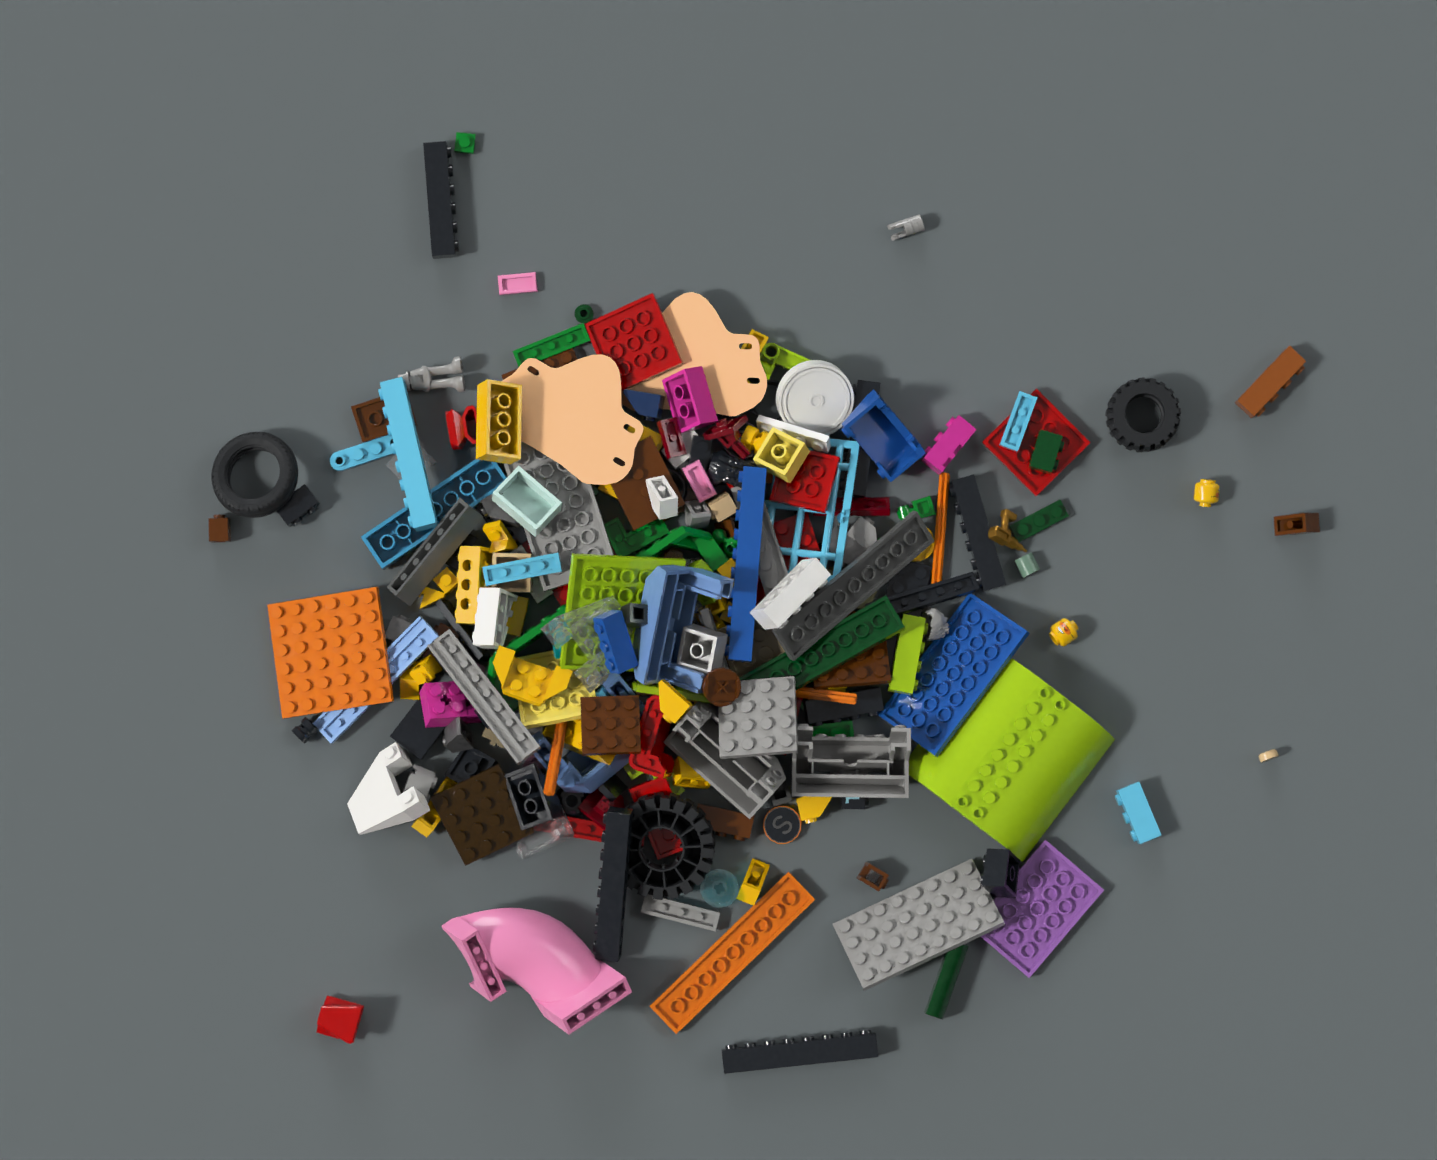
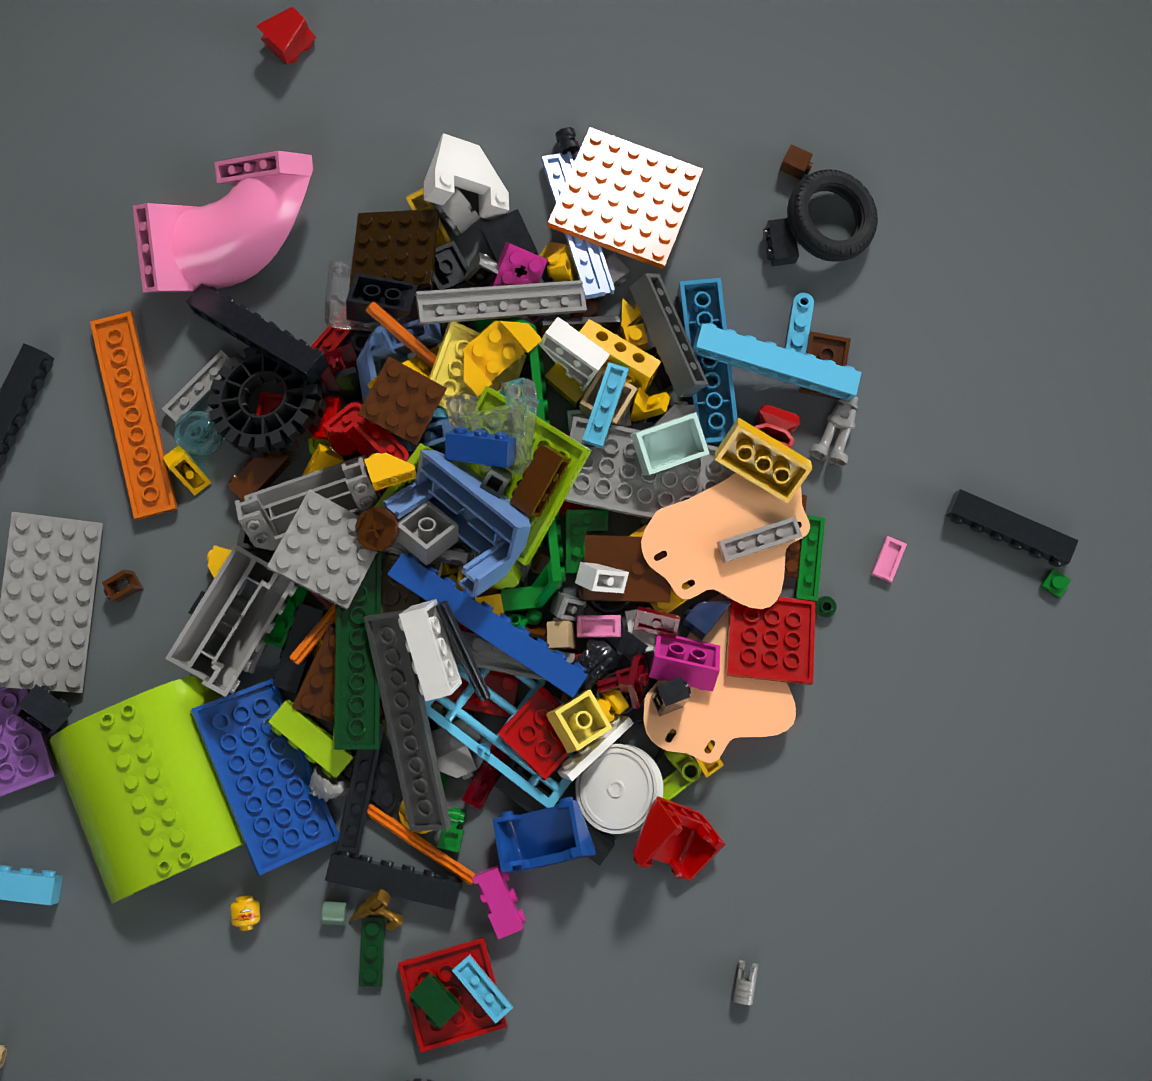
camera: 115 degrees right, 5 degrees down
black tile [763,806,801,844] -> none
none -> black axle [436,600,491,702]
none -> reddish brown brick [509,444,571,517]
none -> red windscreen [633,797,726,881]
none -> black brick [651,677,691,716]
none -> light grey plate [716,517,803,563]

